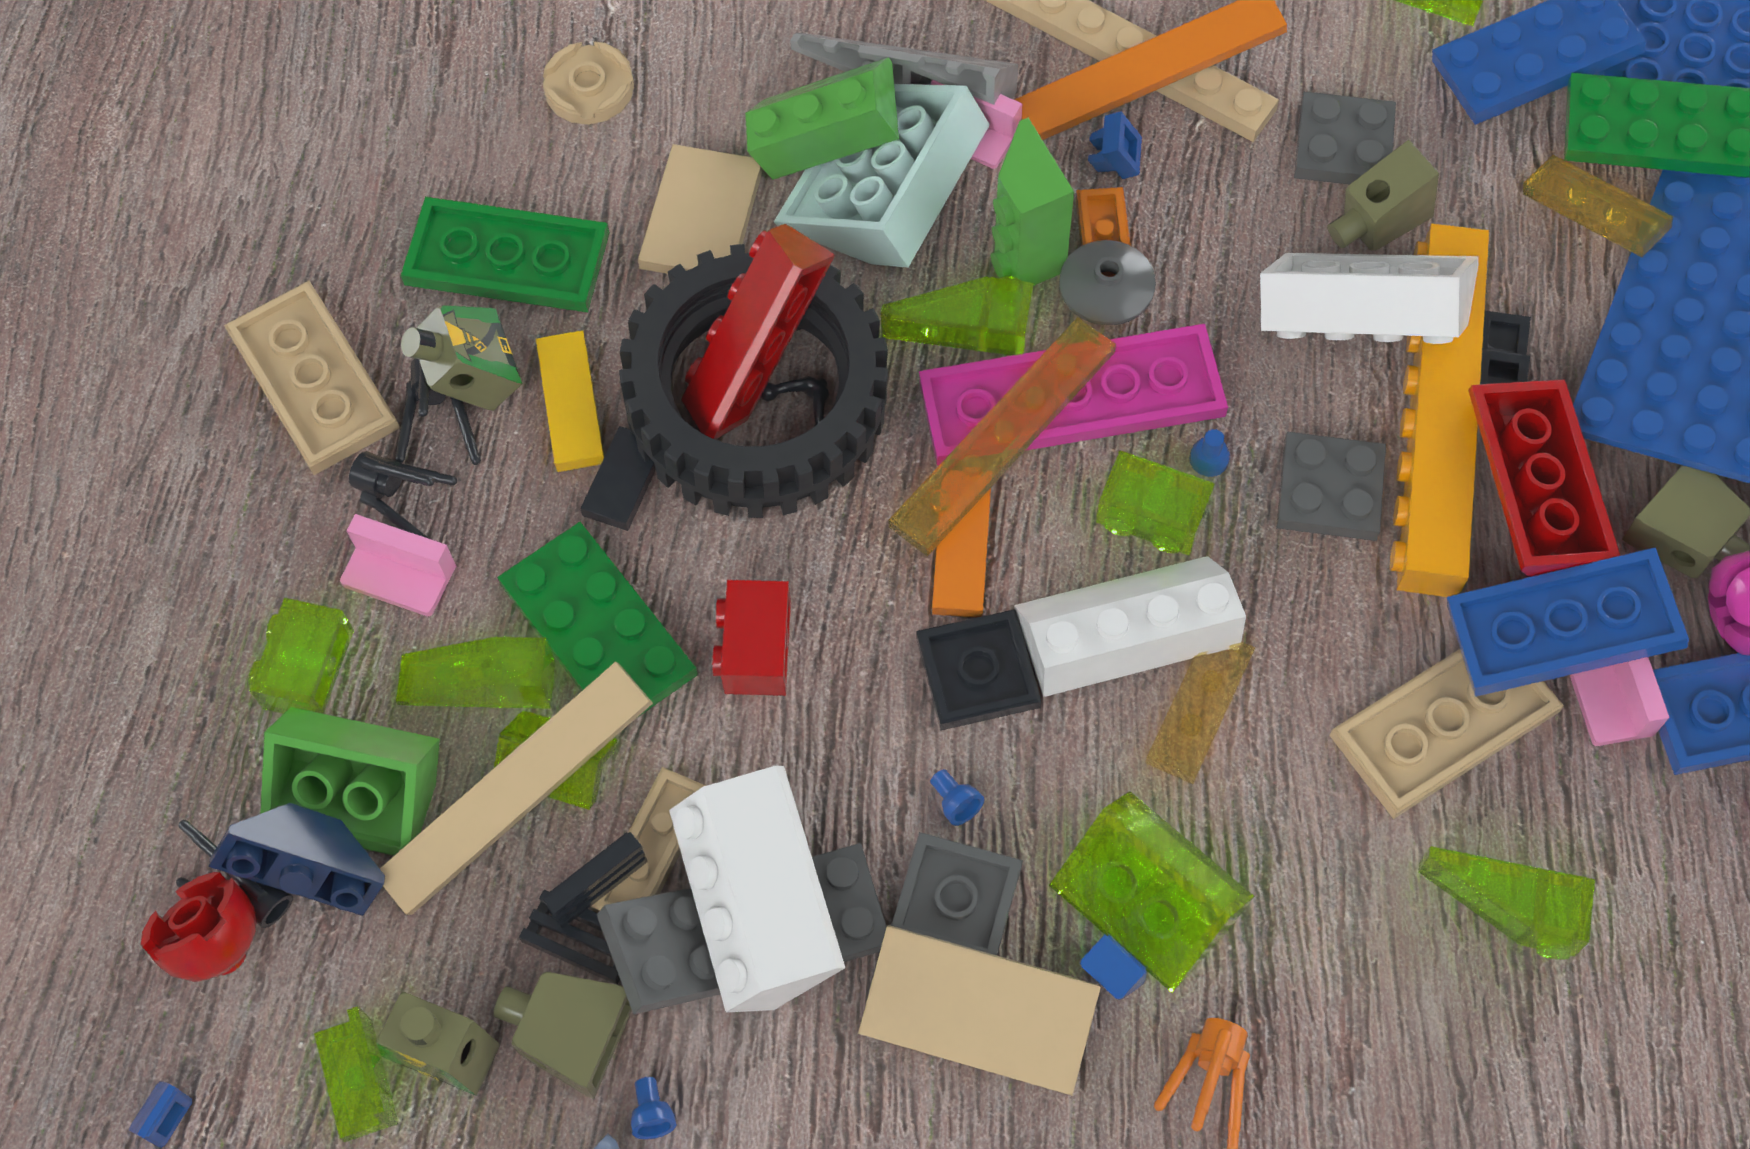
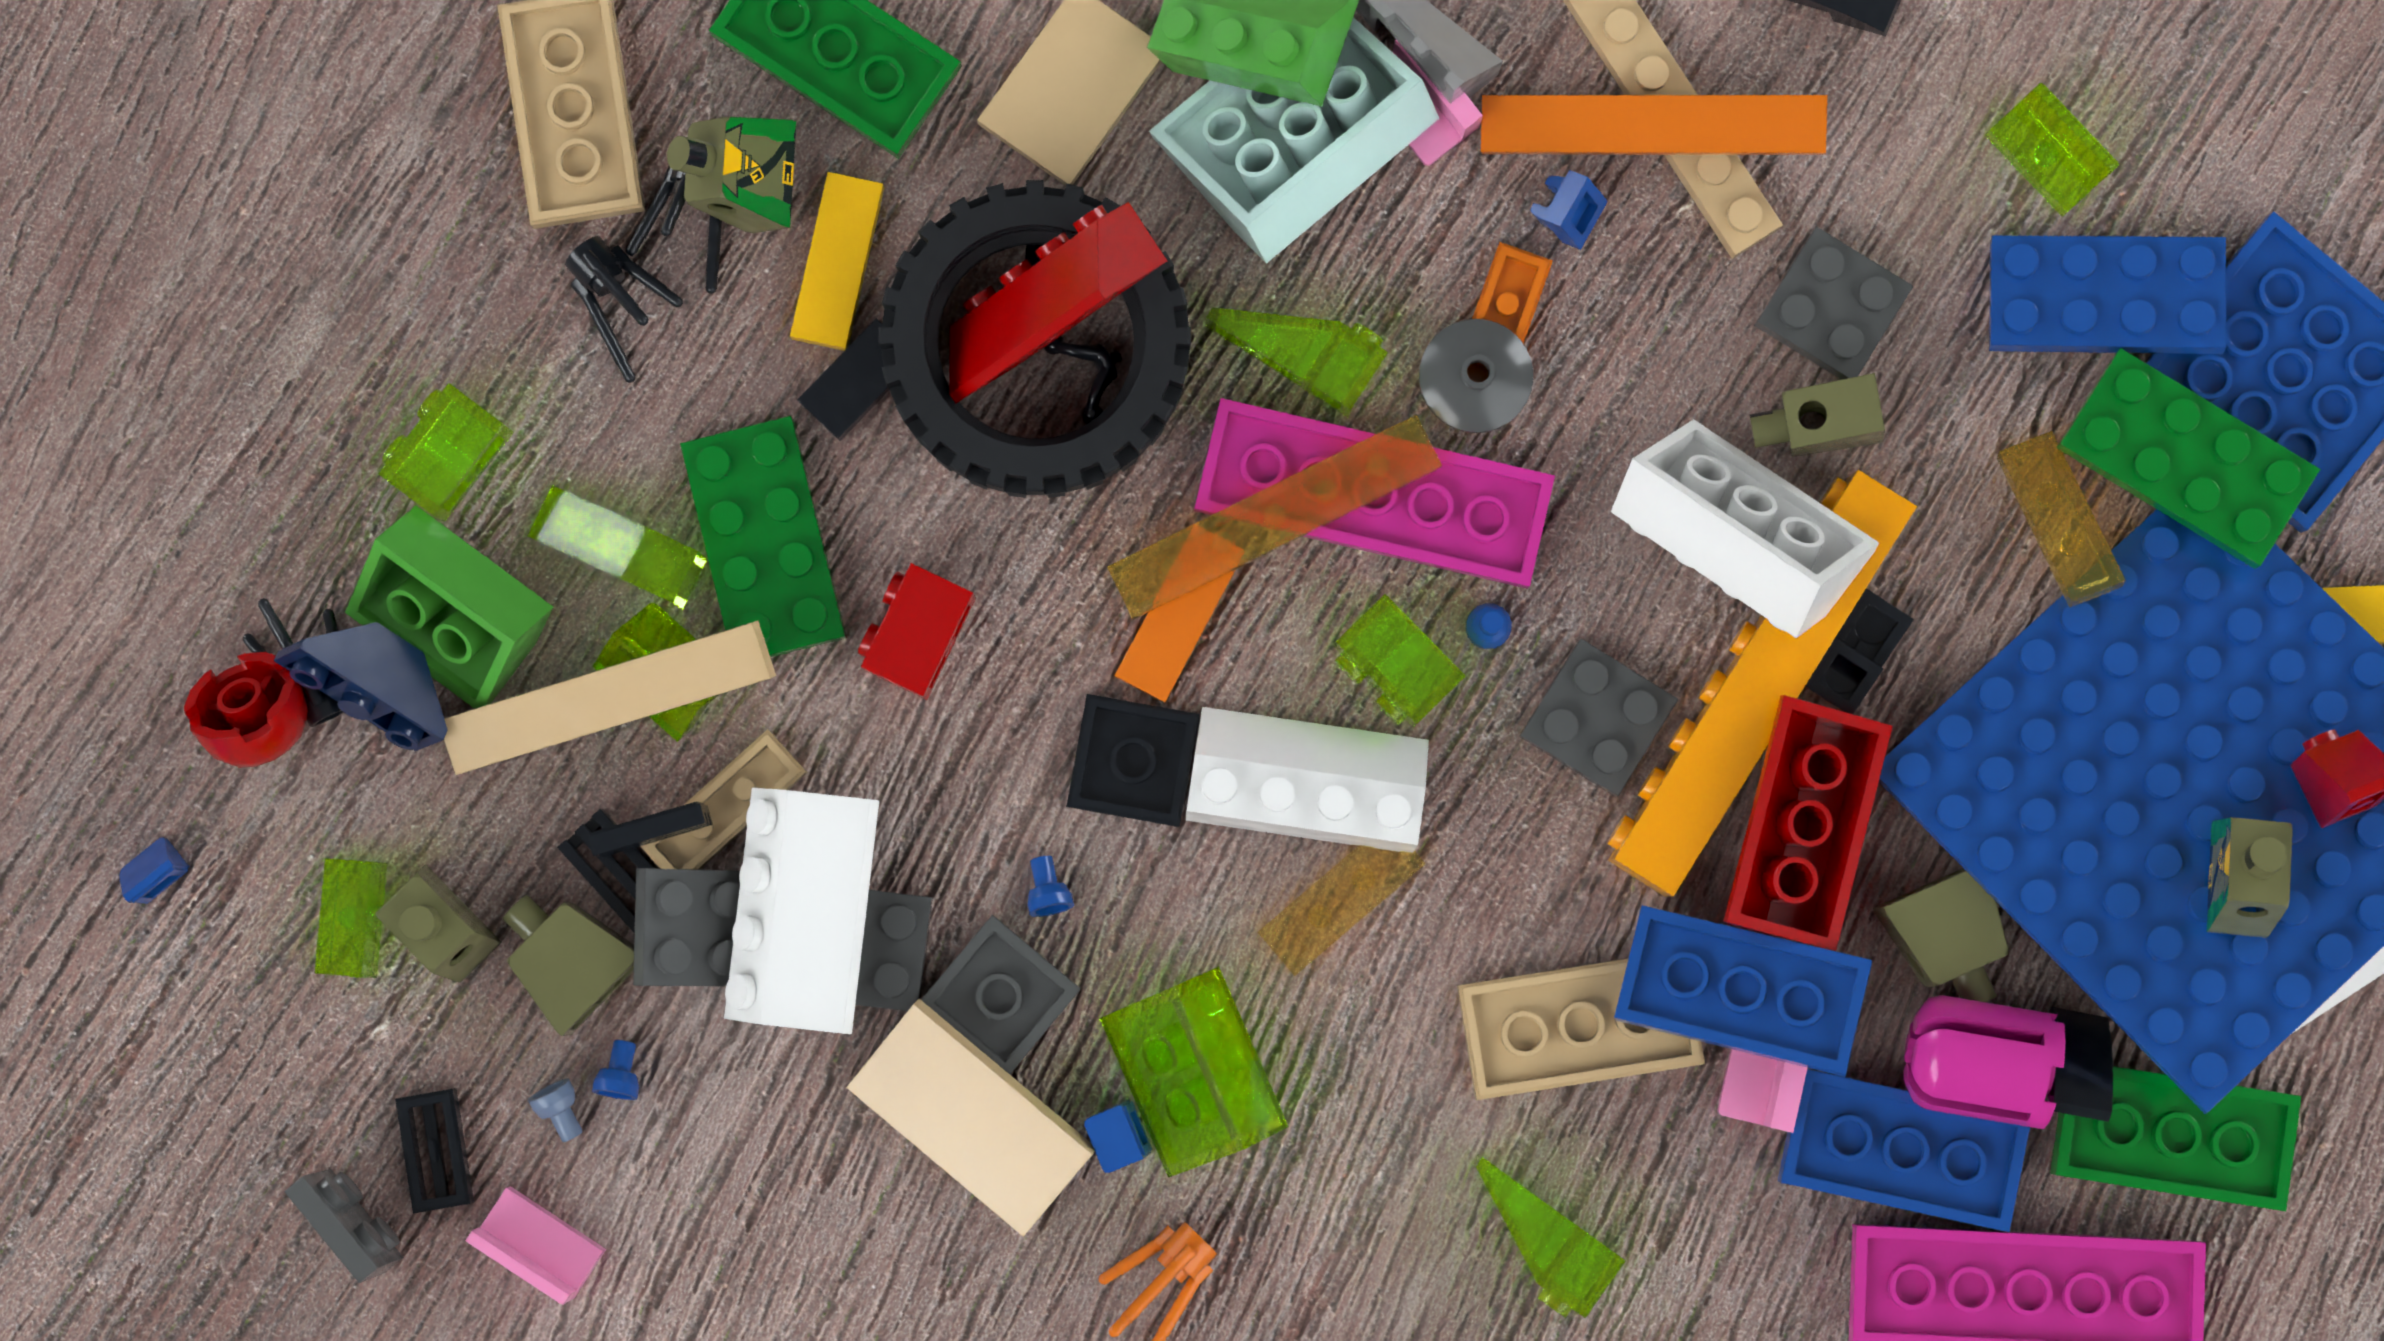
camera: 20 degrees right, 20 degrees up
bright pink panel [340,514,456,616] -> none
bright green slope [990,118,1074,293] -> none

